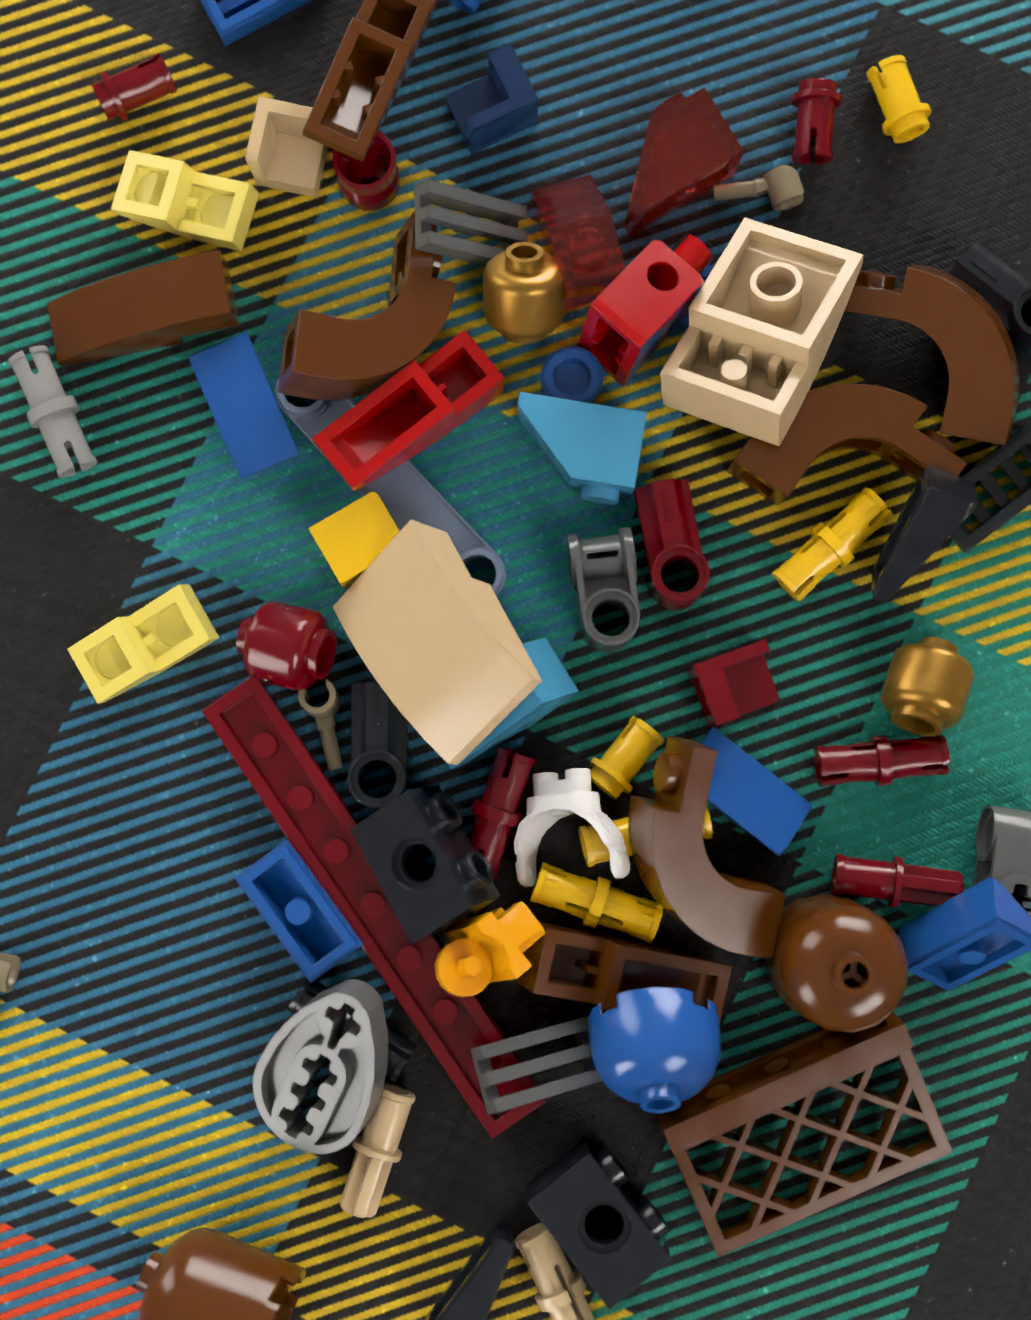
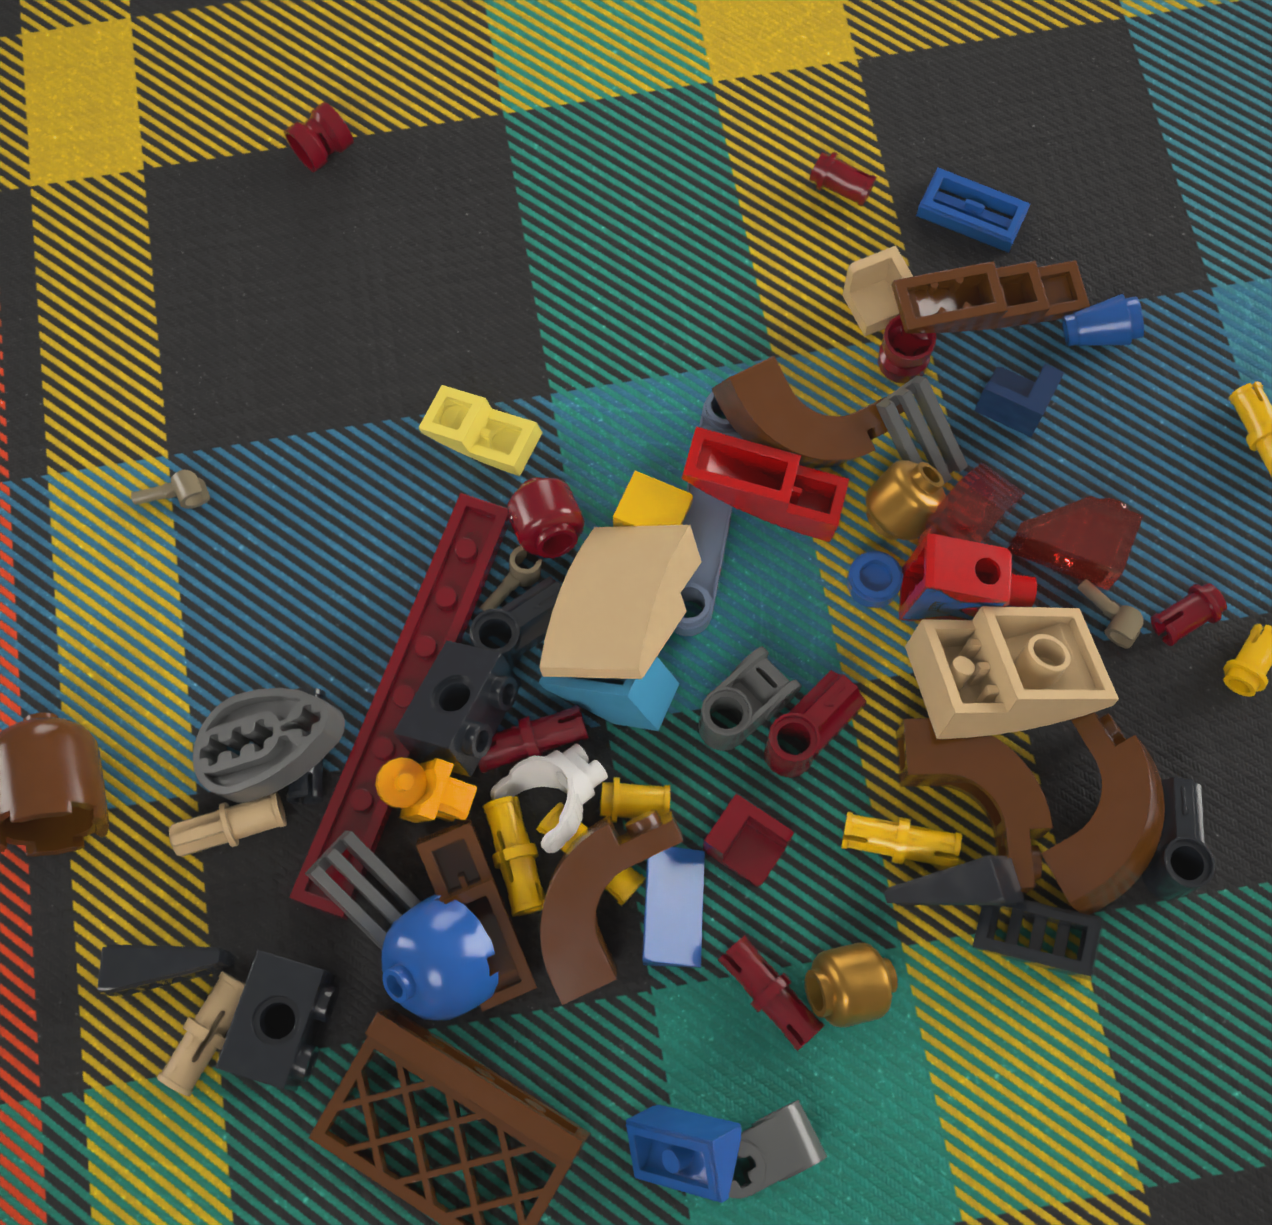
camera: 60 degrees right, 15 degrees down
light grey pin [8,345,98,478] -> none
reddish brown slope [47,250,239,366] -> none
light yellow slope [111,150,259,251] -> none
blue slope [188,331,300,479] -> none
blue slope [235,839,364,983] -> none
dark azure slope [517,392,647,505] -> none
reddish brown cylinder [765,894,909,1032] -> none
dark red axle [831,853,964,908] -> none

